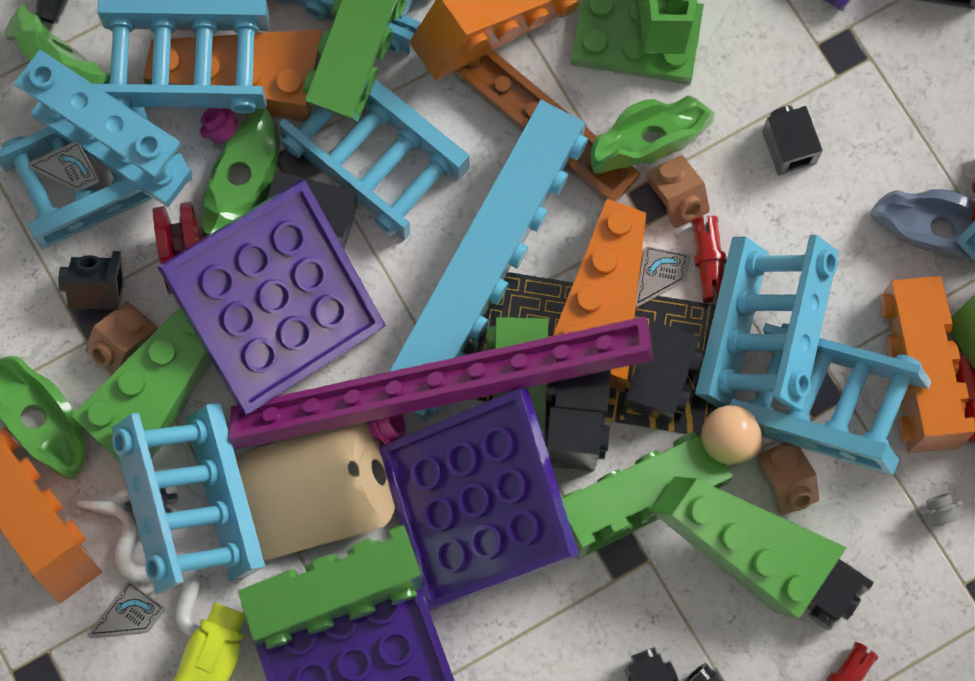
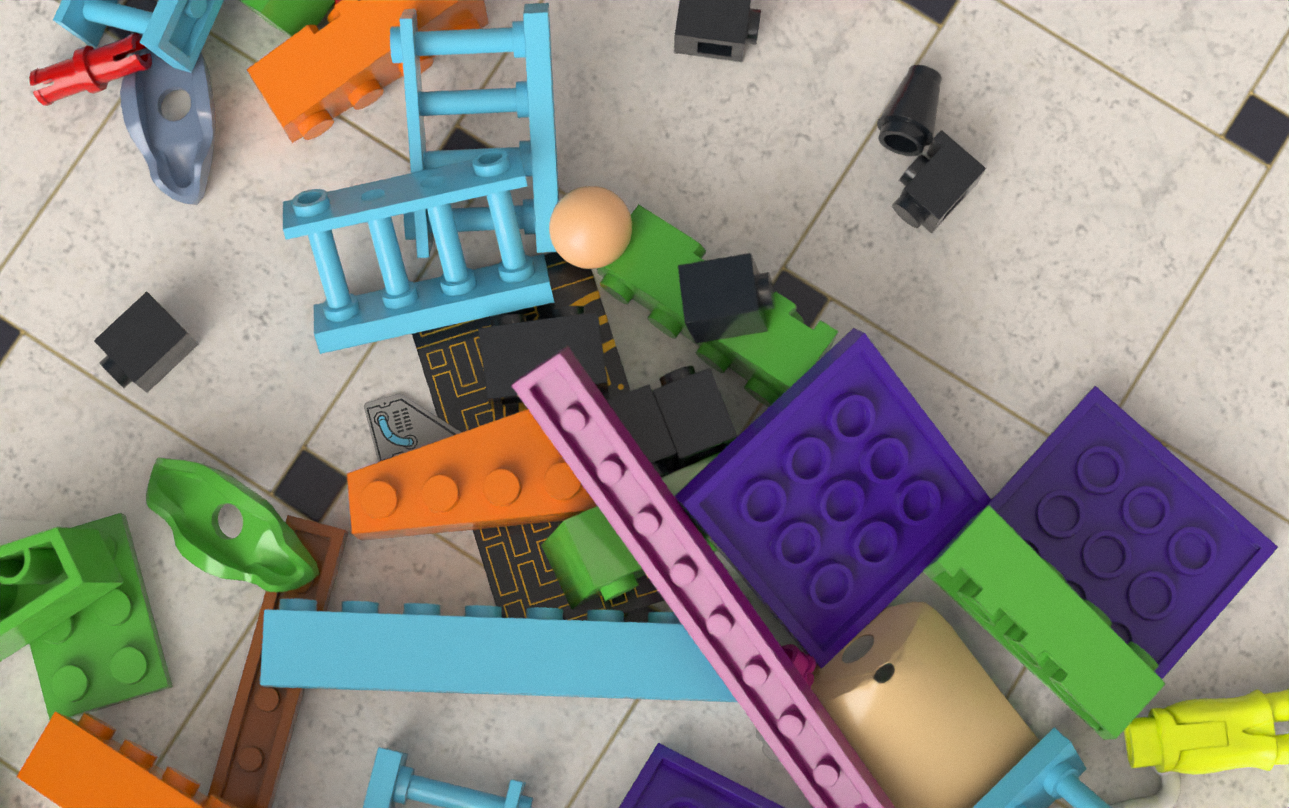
camera: 115 degrees left, 5 degrees up
nougat bracket [646,155,710,228] -> none
bright green wedge [651,476,847,618] -> none
red pin [692,216,727,303] -> none
nougat bracket [756,443,819,515] -> none
none -> black brick [678,253,775,344]

